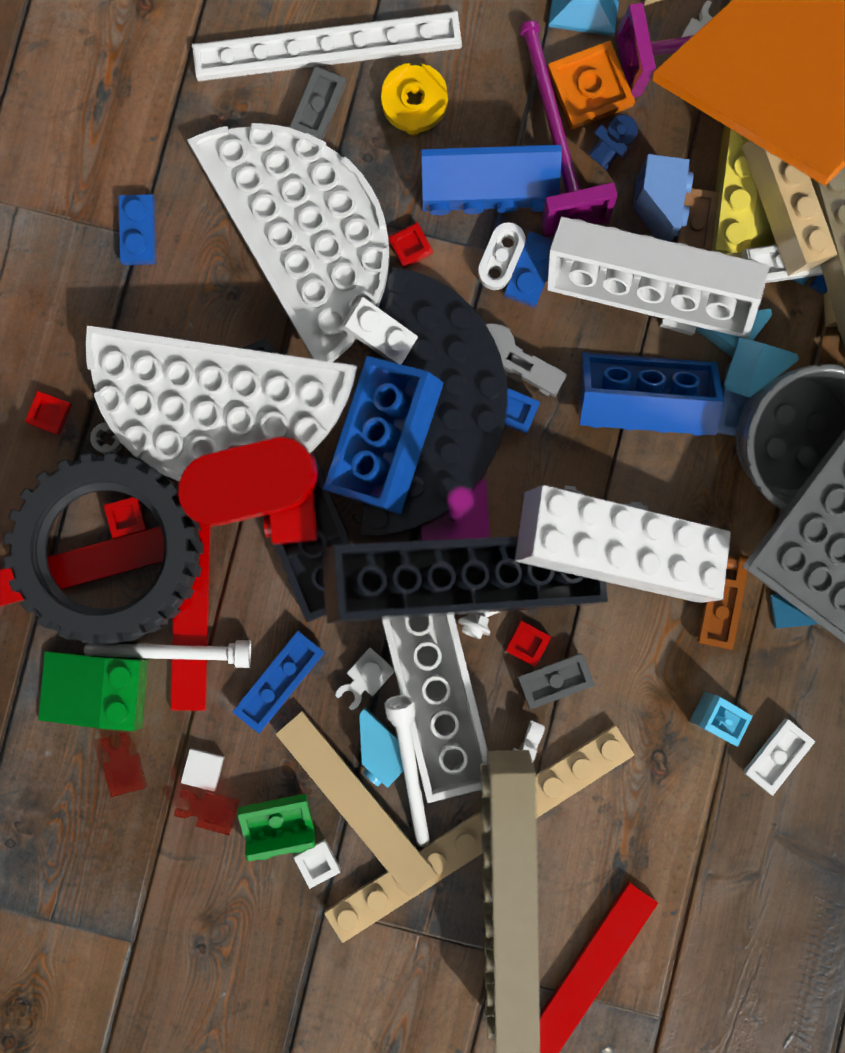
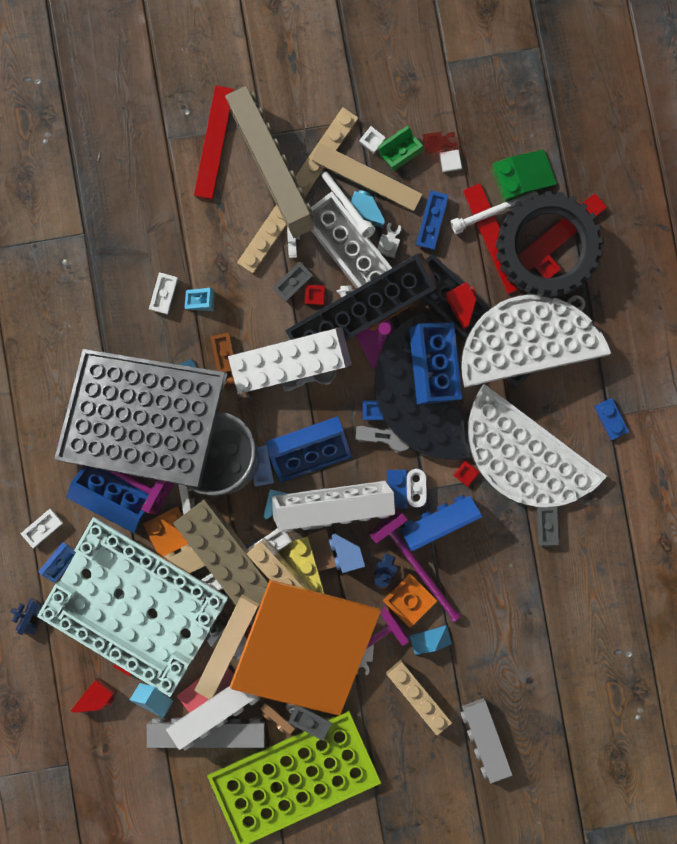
camera: 165 degrees right, 0 degrees up
red tile [25,391,72,436] -> none
clear red plate [101,731,147,797] -> none
red tile [178,437,317,526] -> none
white tile [192,11,462,81] -> none
white plate [341,297,418,364] -> none
yellow plate [381,63,448,135] -> none
medium azure slope [724,337,799,397] -> none

